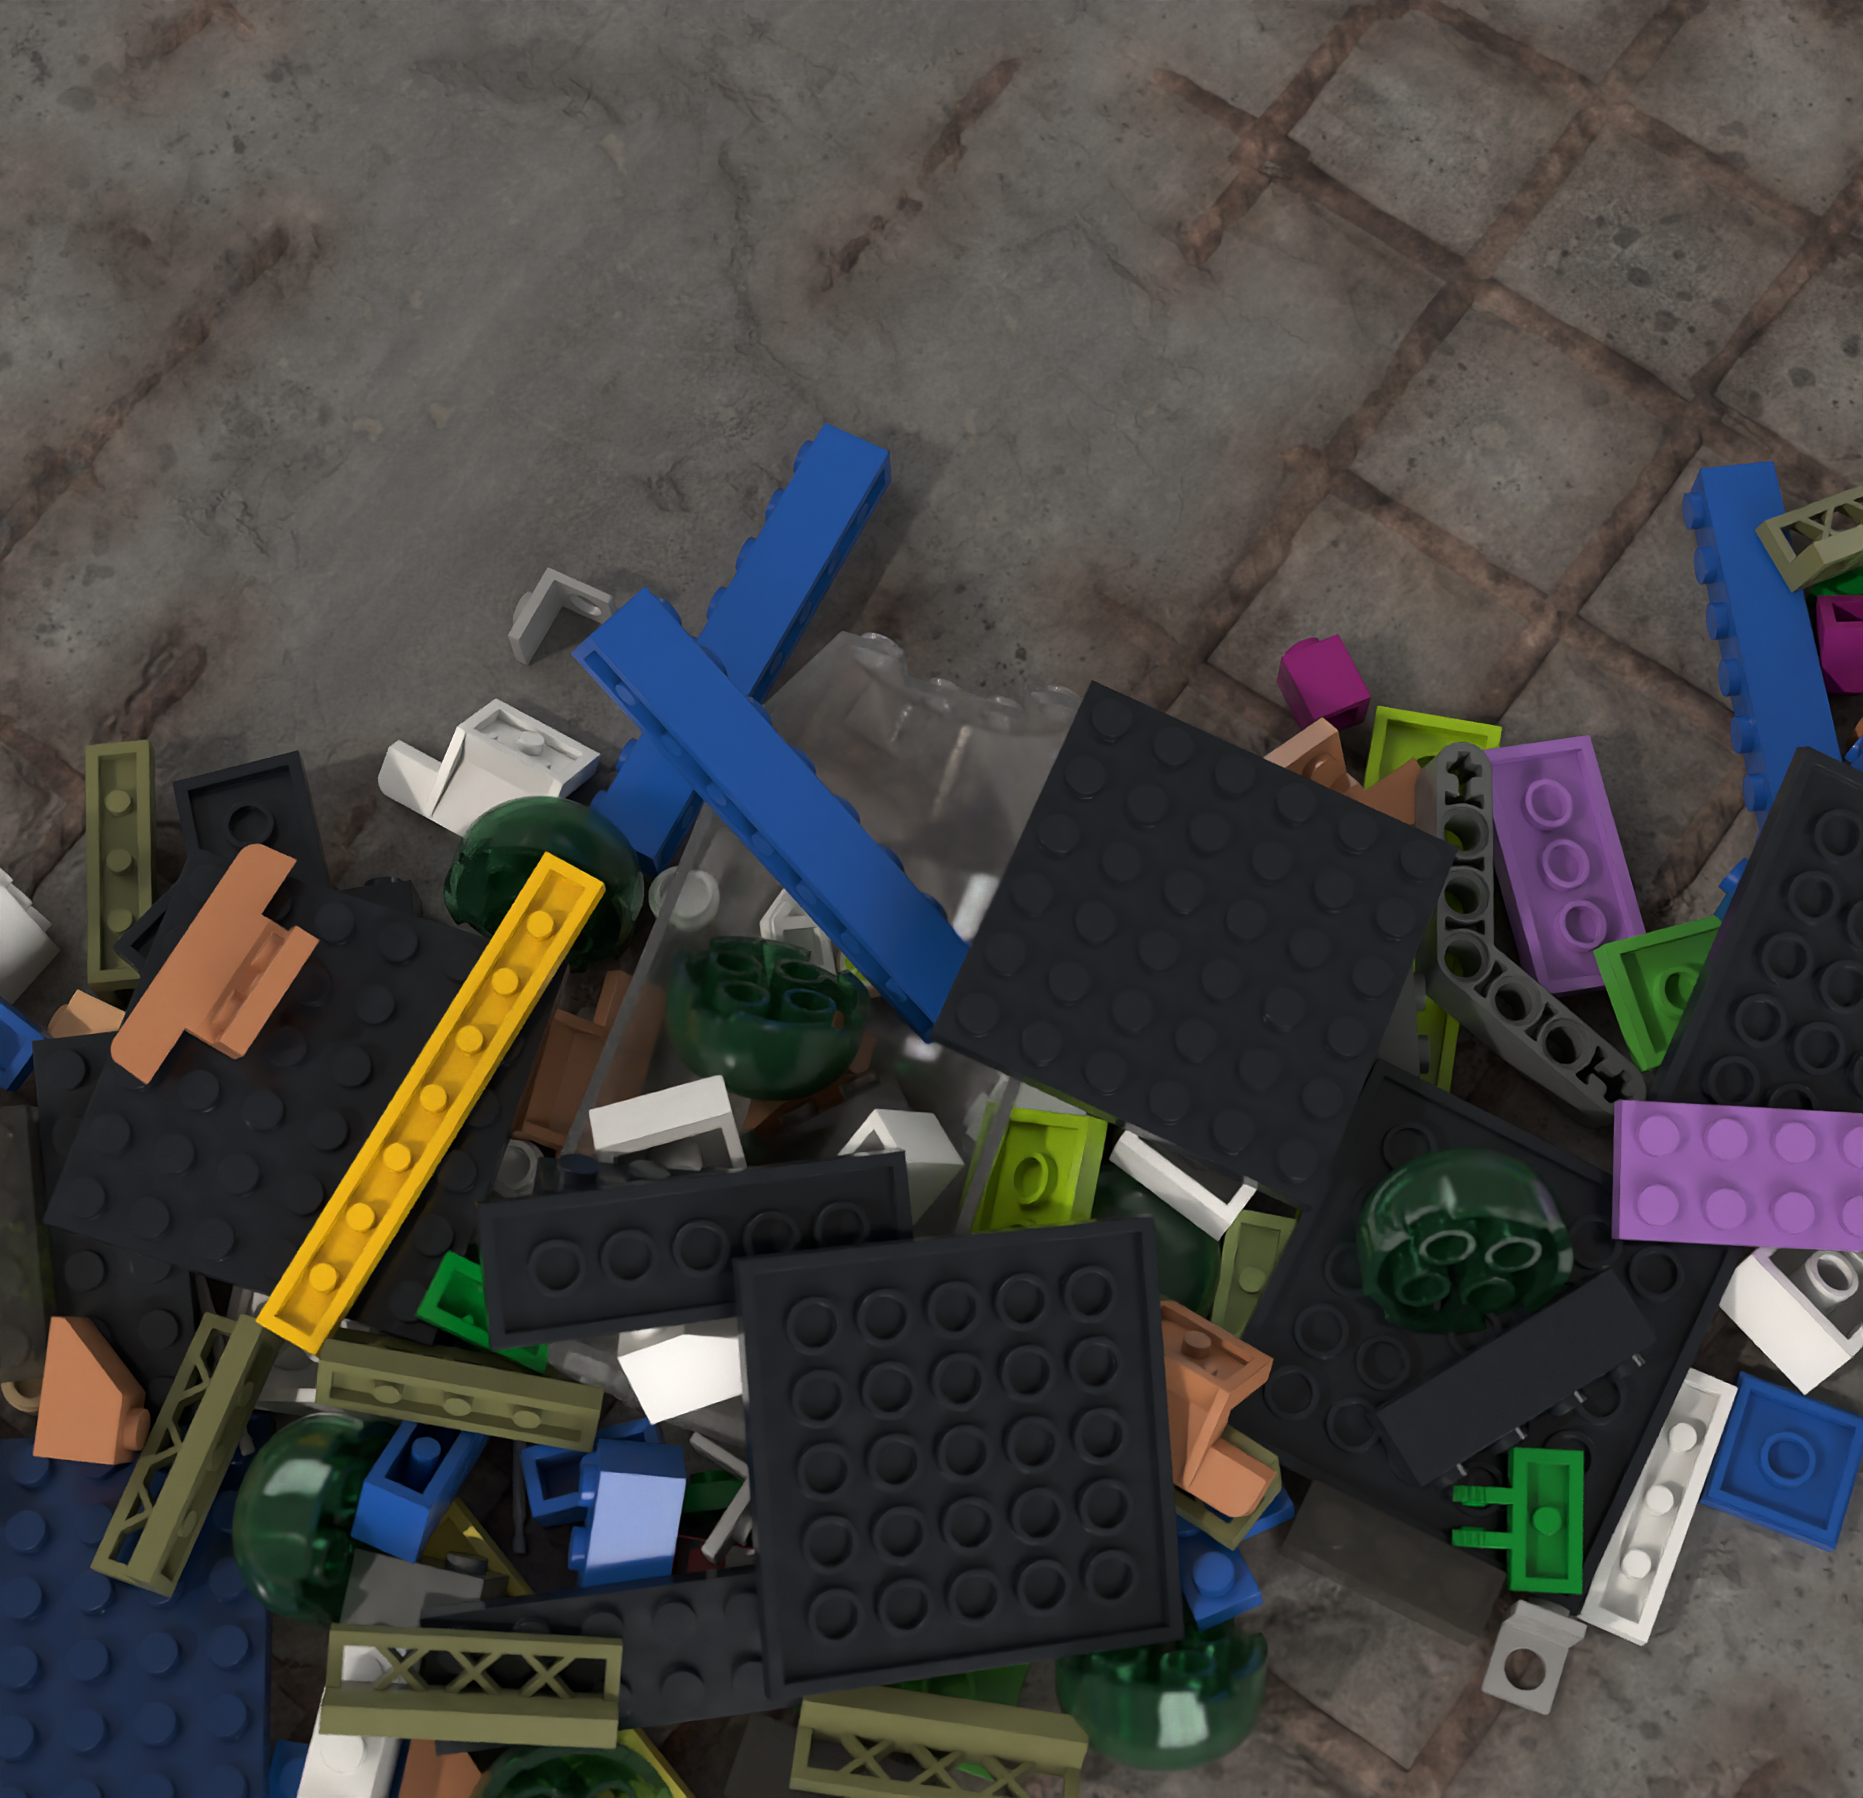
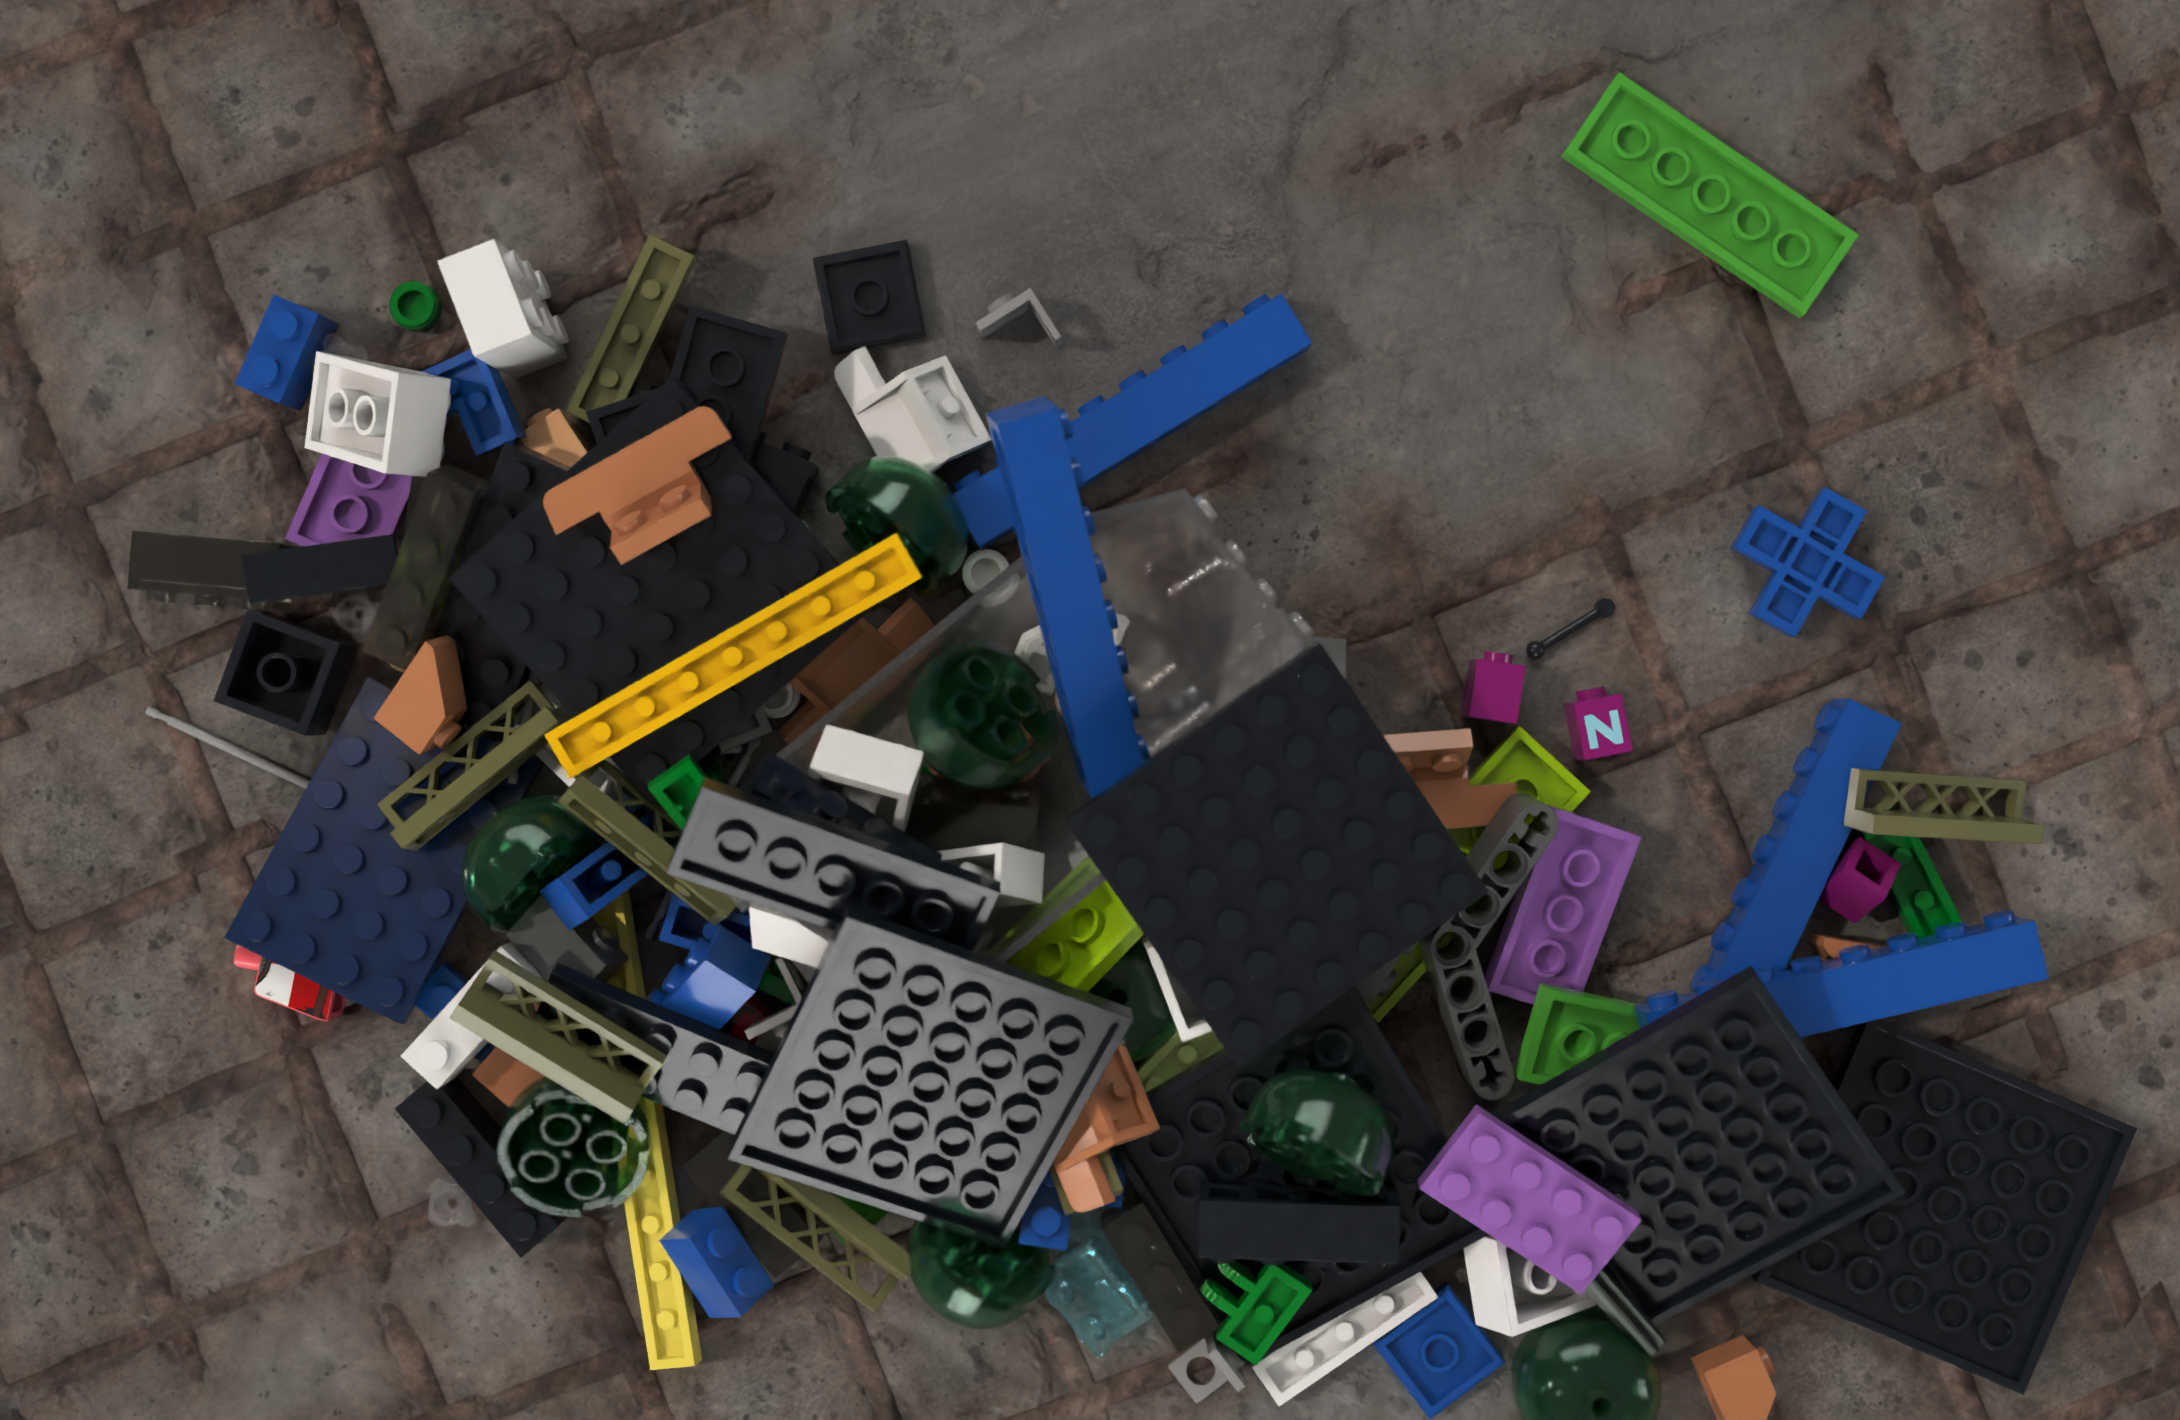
camera: 25 degrees right, 20 degrees up
none -> black tile [813,240,927,355]
none -> clear light blue bracket [1039,1235,1156,1359]
none -> black hinge [1526,598,1615,660]
none -> bright green plate [1560,72,1859,318]
none -> magenta brick [1563,686,1633,760]
none -> blue plate [1730,487,1885,638]

